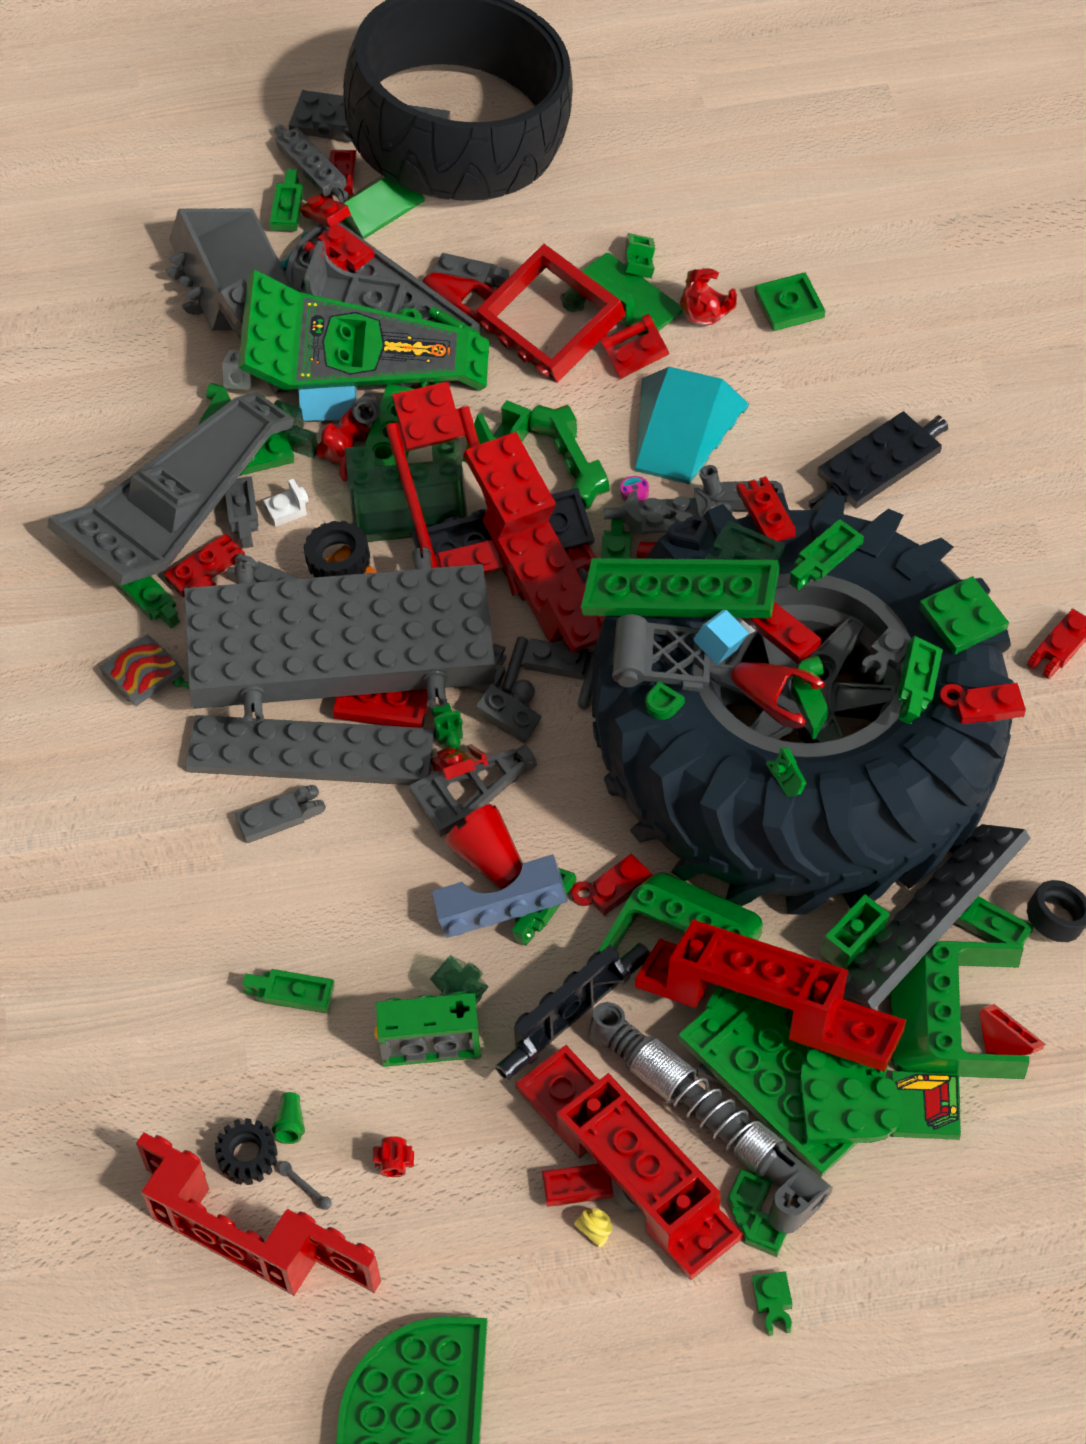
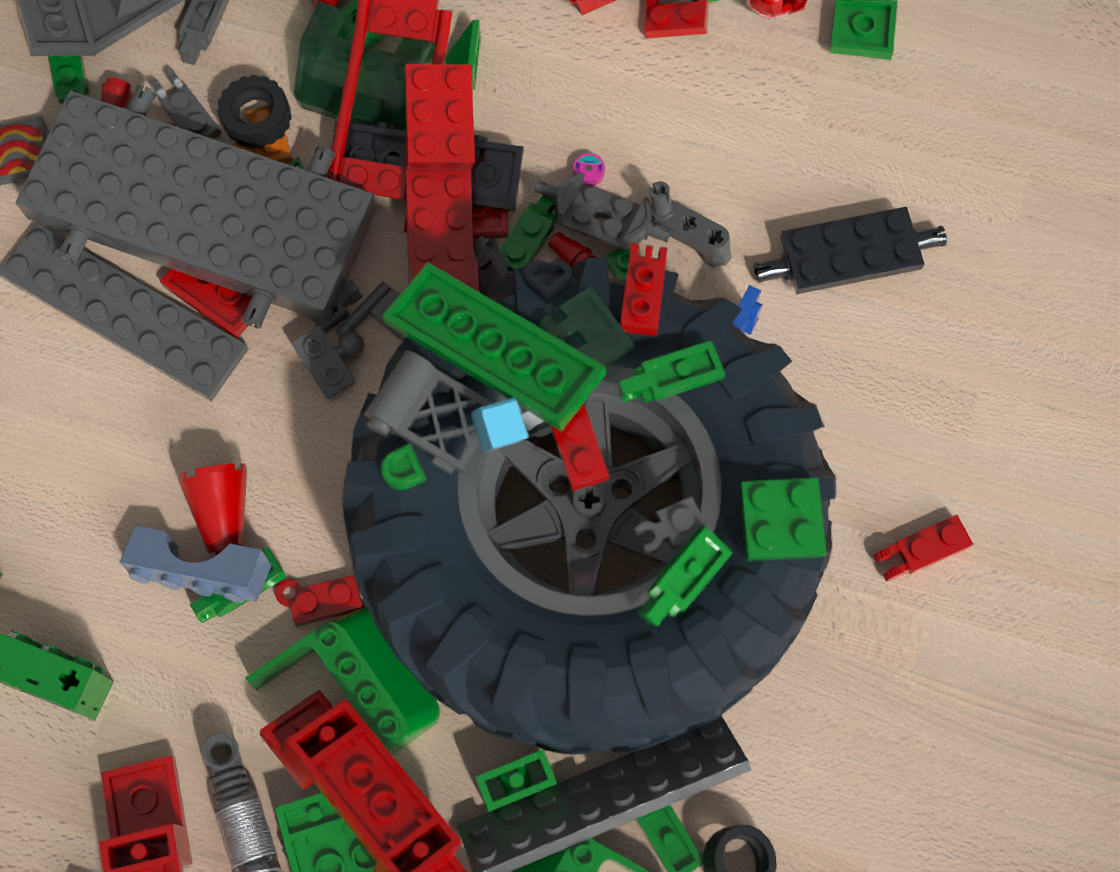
camera: 25 degrees right, 15 degrees up
red hinge [164,534,245,597] -> none
dark grey hinge [235,784,326,843] -> none
white bracket [263,478,309,527] -> none
dark grey plate [409,745,537,837] -> none
clear green brick [430,955,489,1004] -> none
red plate [431,744,489,780] -> none
green piece [432,703,463,750] -> none
green panel [493,400,531,442] -> none
black plate [495,942,650,1082] -> none
green plate [529,405,610,510] -> none
teal wedge [635,366,749,484] -> none
red animal [730,663,825,728] -> none
green piece [766,748,806,797] -> none
green piece [790,656,828,740] -> none
red hinge [939,683,1026,724] -> none

